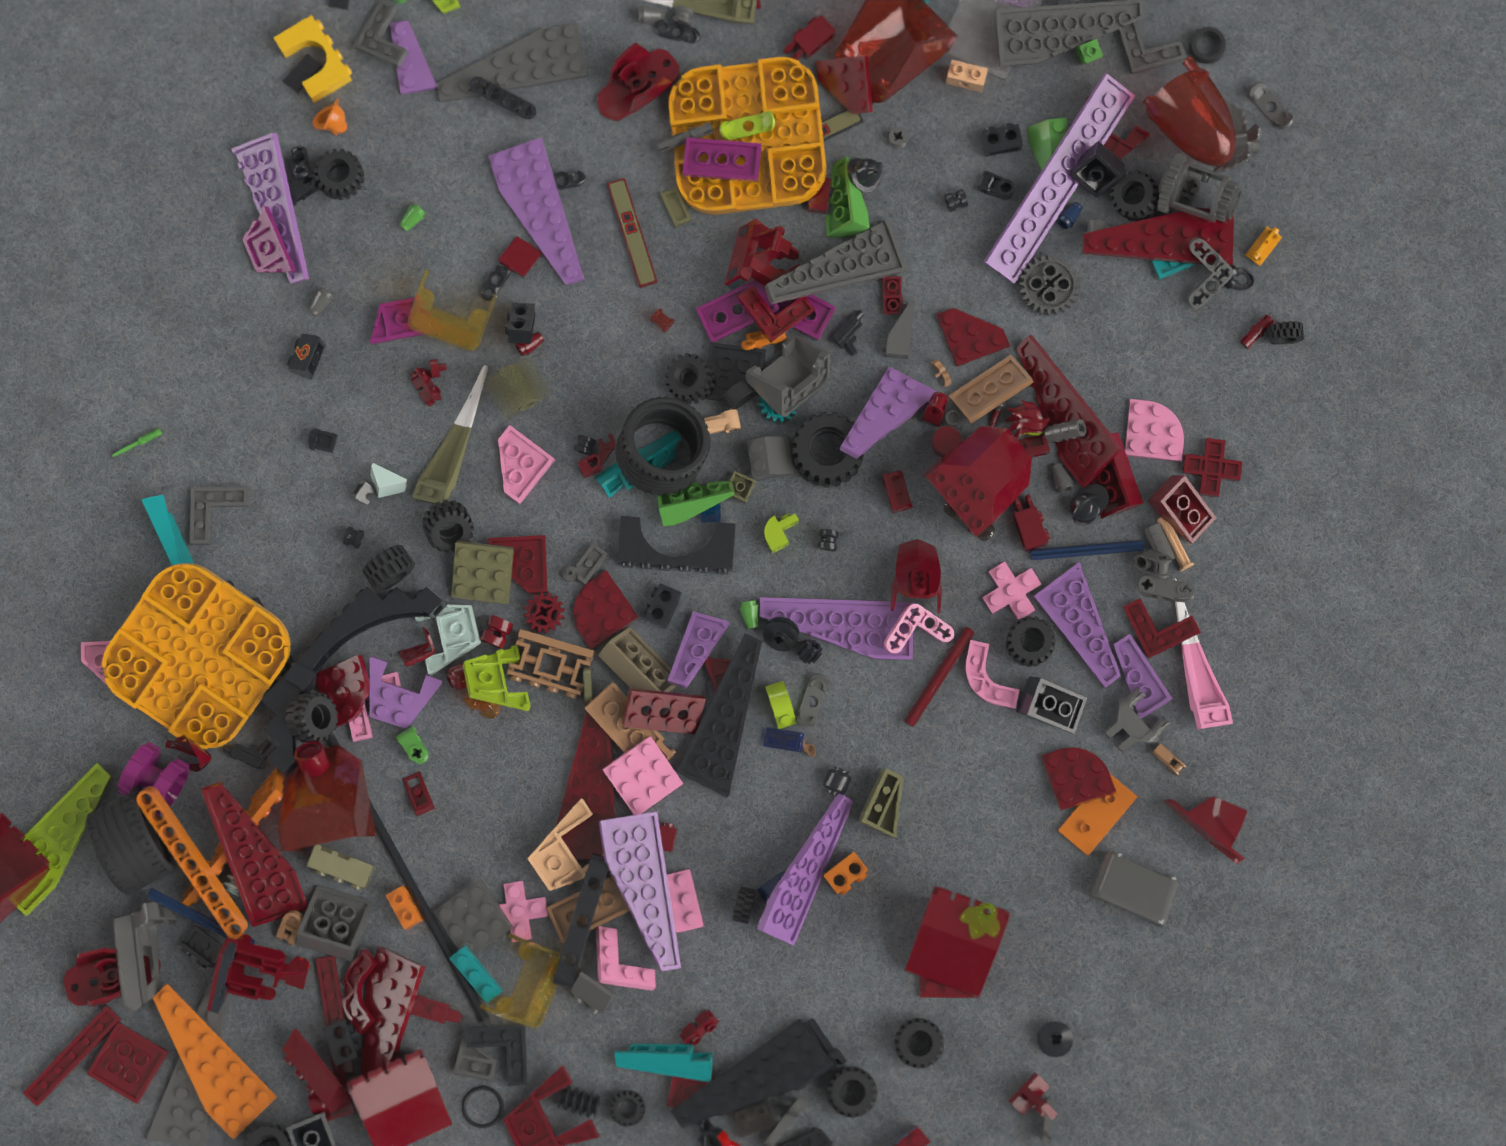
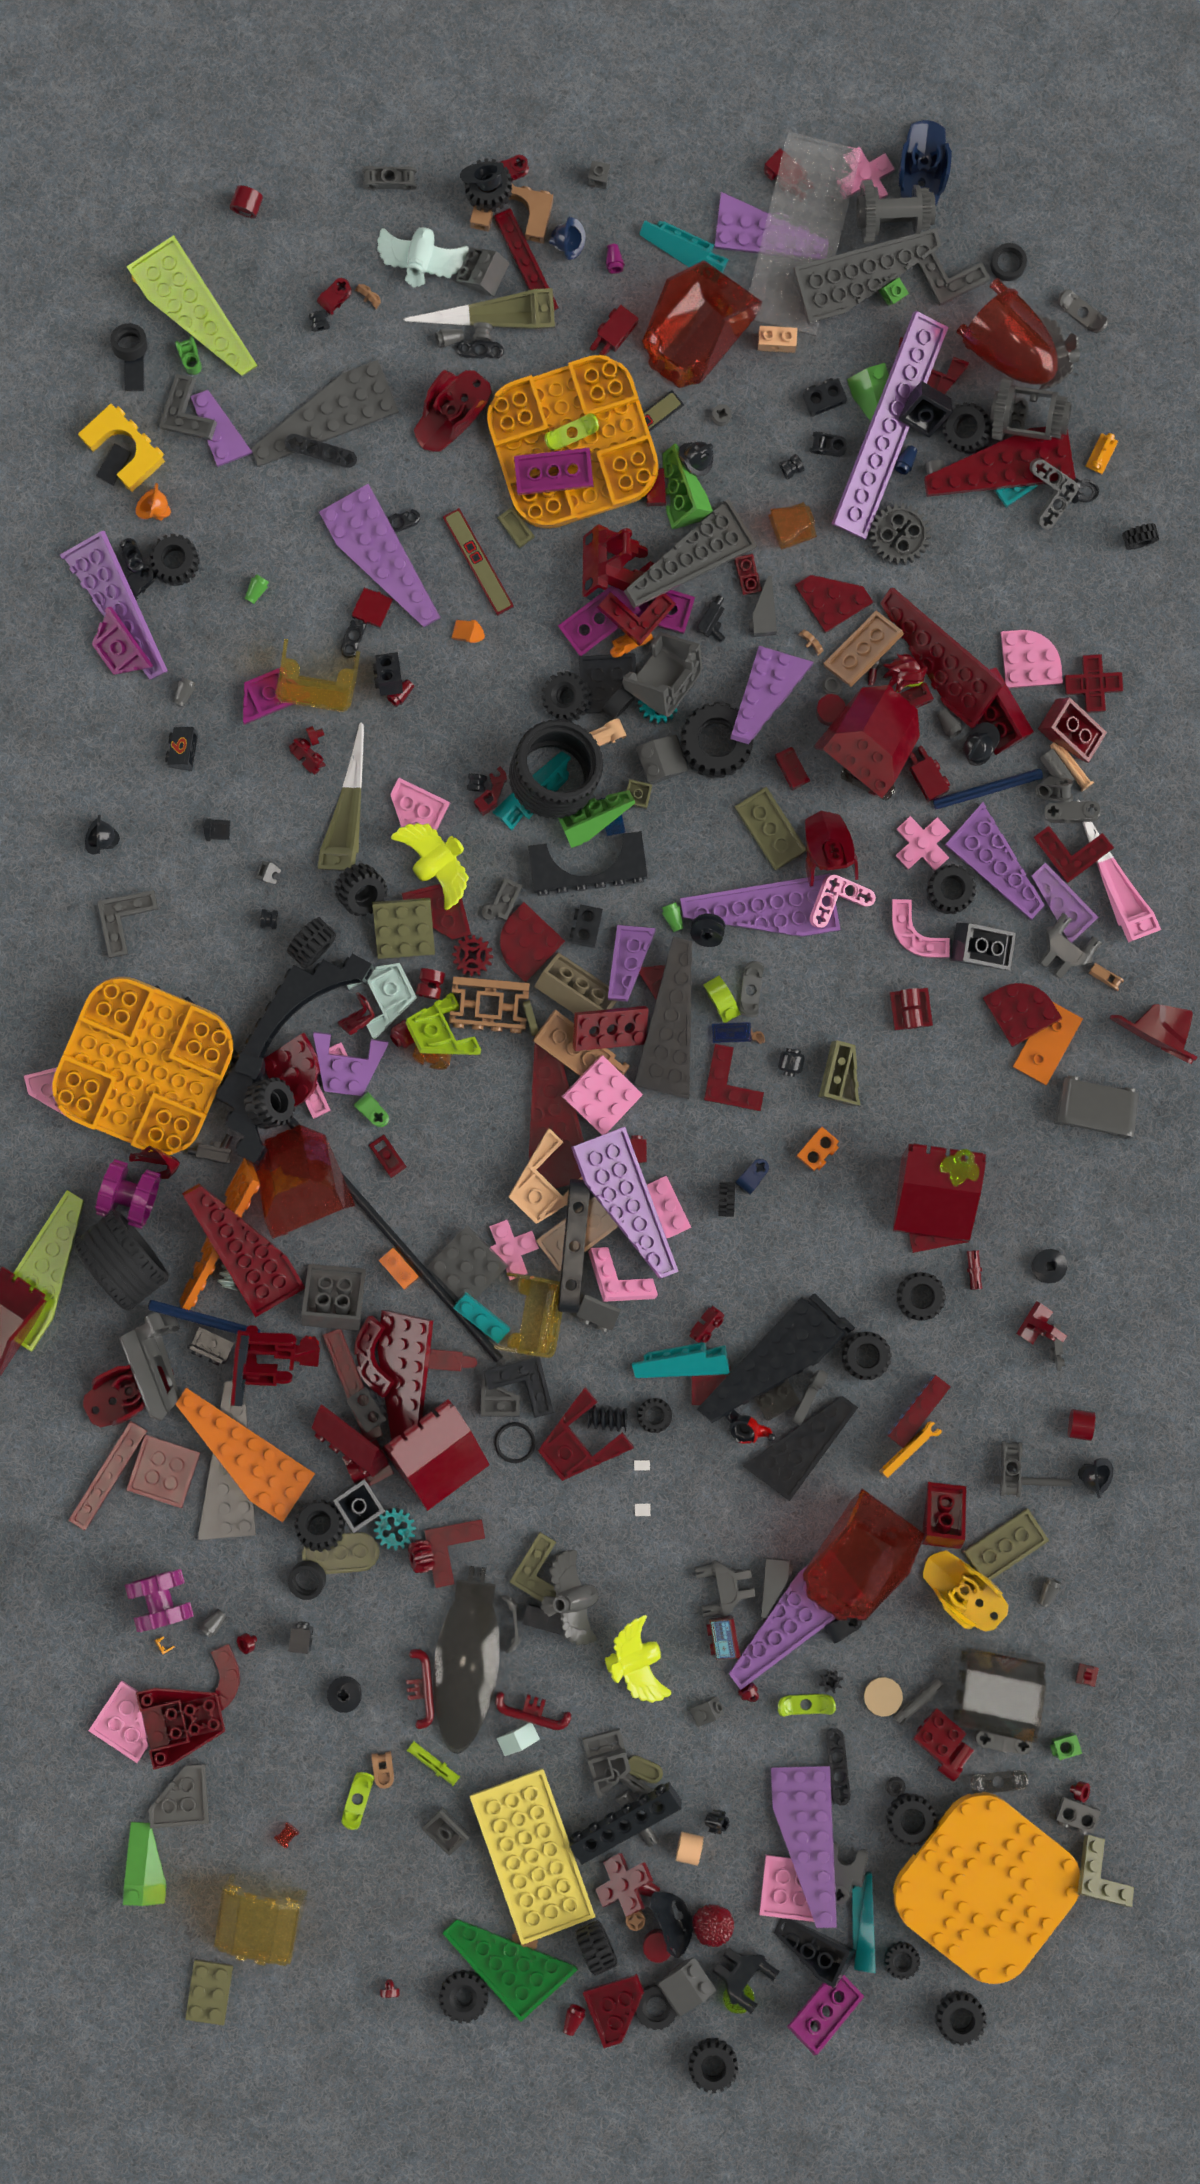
camera: 20 degrees left, 5 degrees up
bright green piece [112,428,163,457] -> none
orange beam [137,786,248,939] -> none
teal wedge [142,495,194,566] -> none
medium nougat plate [276,910,303,946] -> none
dark red piece [294,741,330,777] -> none
olive wedge [307,844,376,890] -> none
light aqua slope [371,463,407,498] -> none
olive piece [483,355,552,420] -> none
clear red bush [650,308,675,333] -> none
dark grey pin [657,122,714,153] -> none
medium lavender wing [757,794,854,946] -> none
lime brick [764,513,799,554] -> none
black gear [797,639,822,664] -> none
dark red plate [816,55,873,114] -> none
black wheel [818,529,839,552] -> none
dark red axle [905,627,975,727] -> none
dark red piece [921,392,948,427] -> none
dark grey axle [1045,419,1086,443] -> none
dark red pin [1239,314,1274,349] -> none
none -> black helmet [85,814,120,855]
none -> neon yellow animal [391,823,469,910]
none -> orange tile [452,620,485,643]
none -> dark red plate [704,1044,764,1111]
none -> olive tile [734,787,807,871]
none -> clear orange piece [768,502,817,550]
none -> dark red plate [889,988,933,1031]
none -> dark red pin [967,1250,983,1290]

